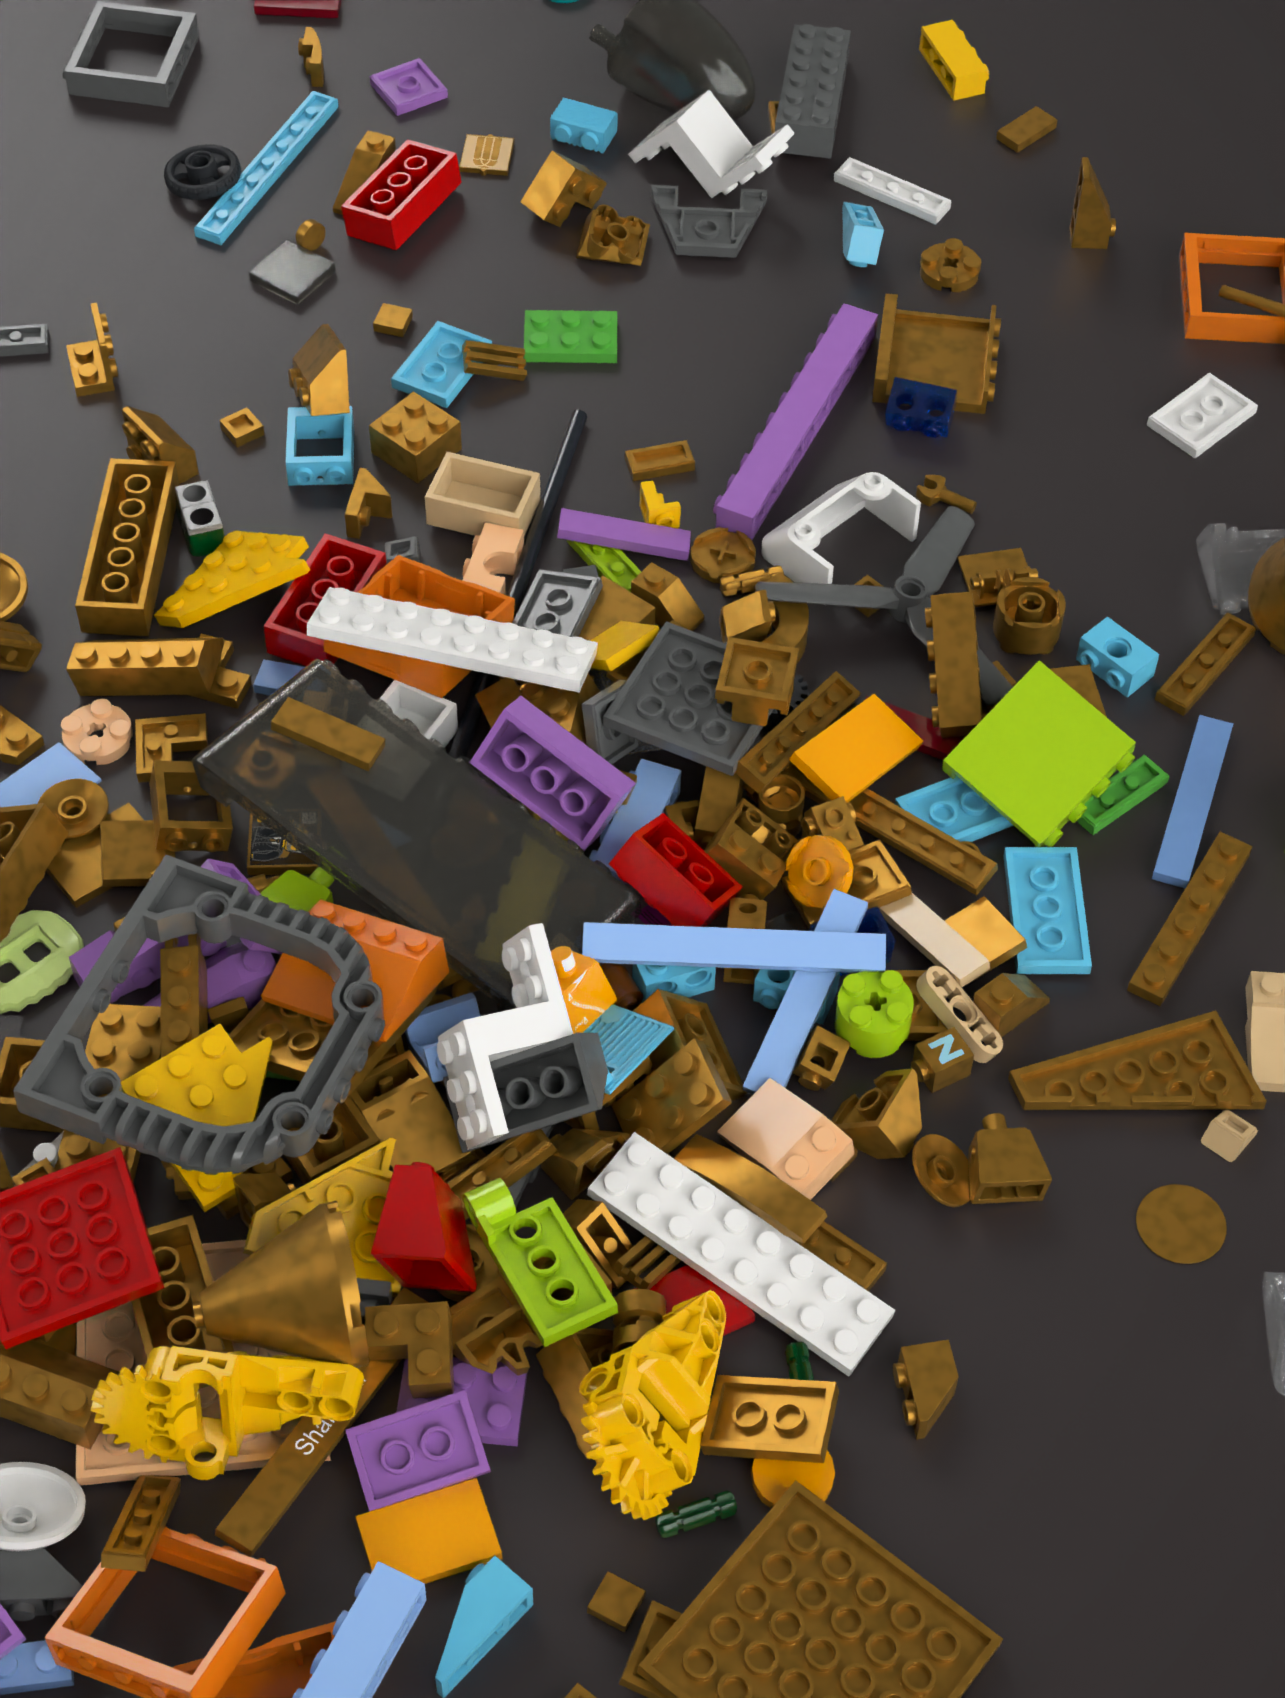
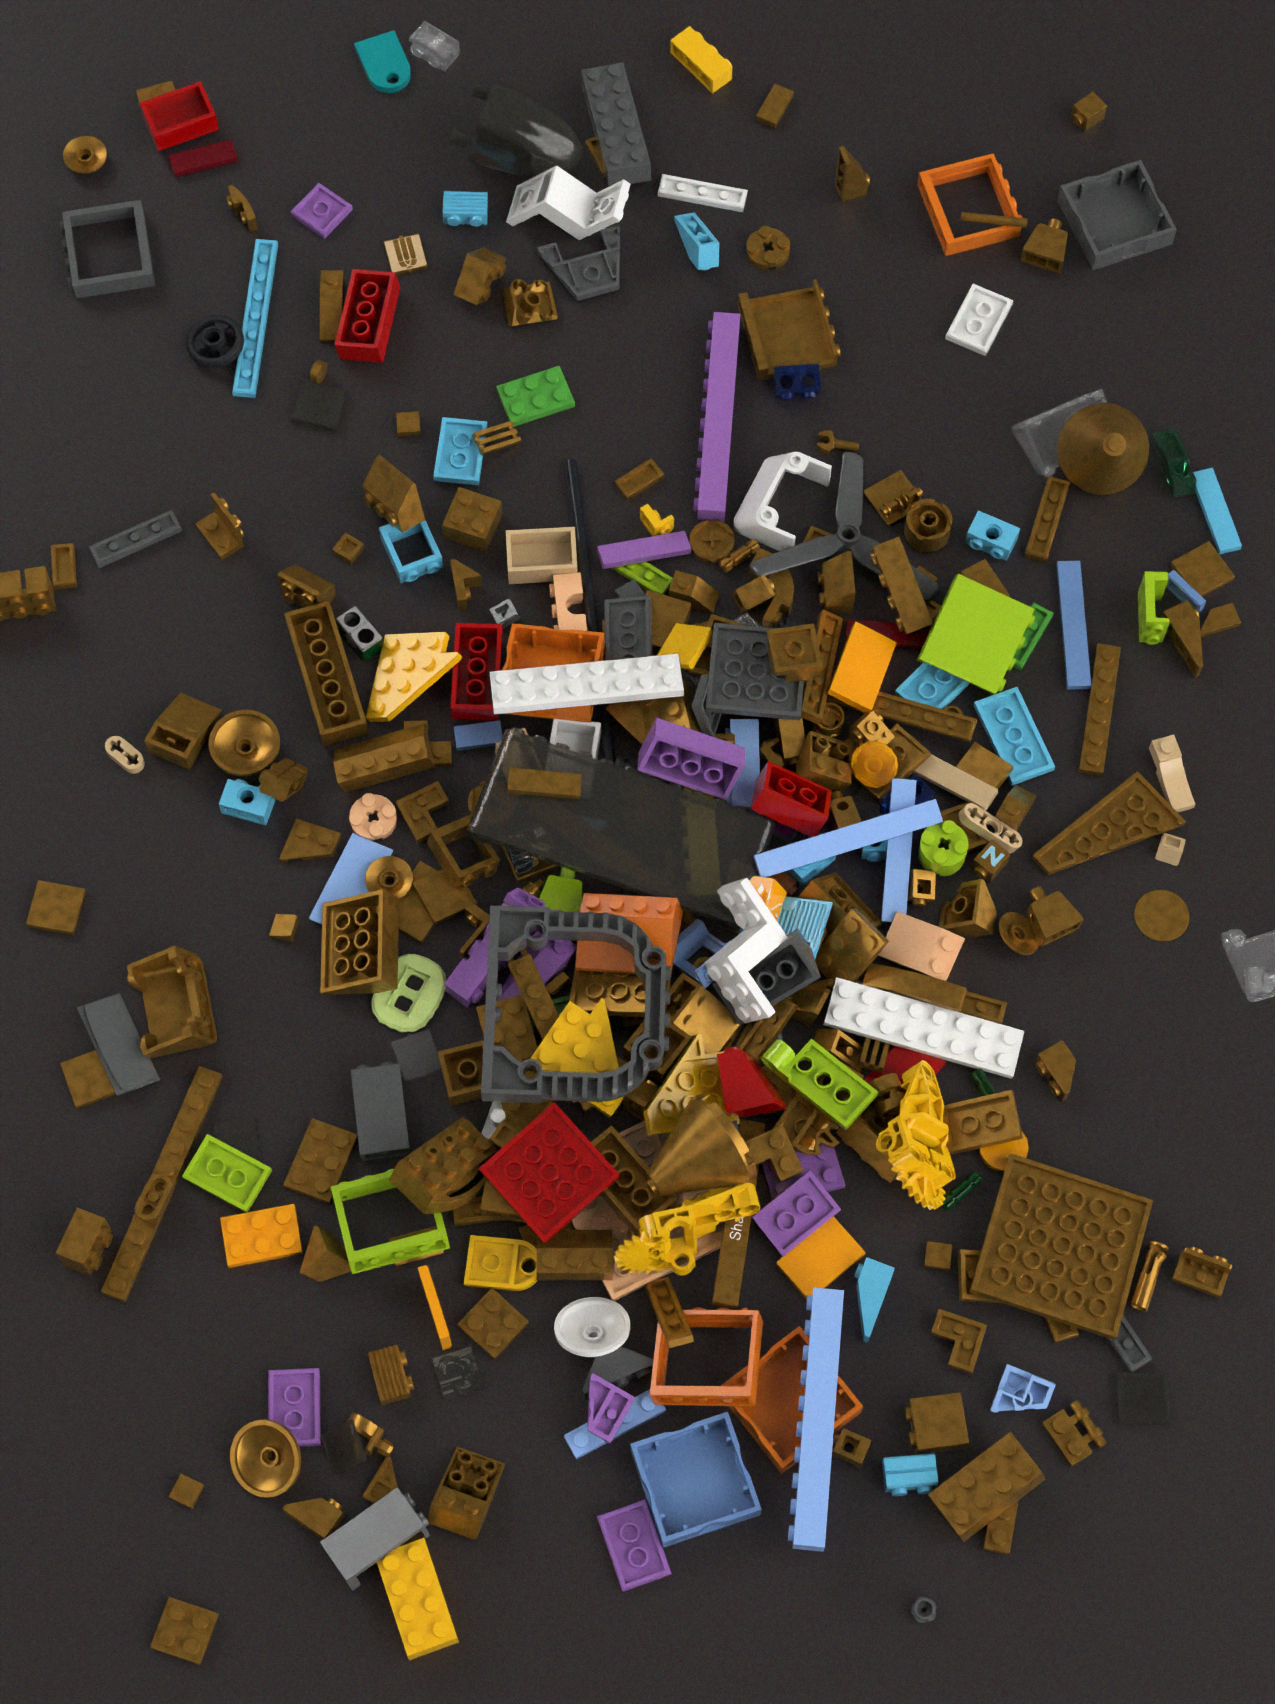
camera: 20 degrees left, 15 degrees up
none -> pearl gold slope [817,551,855,614]

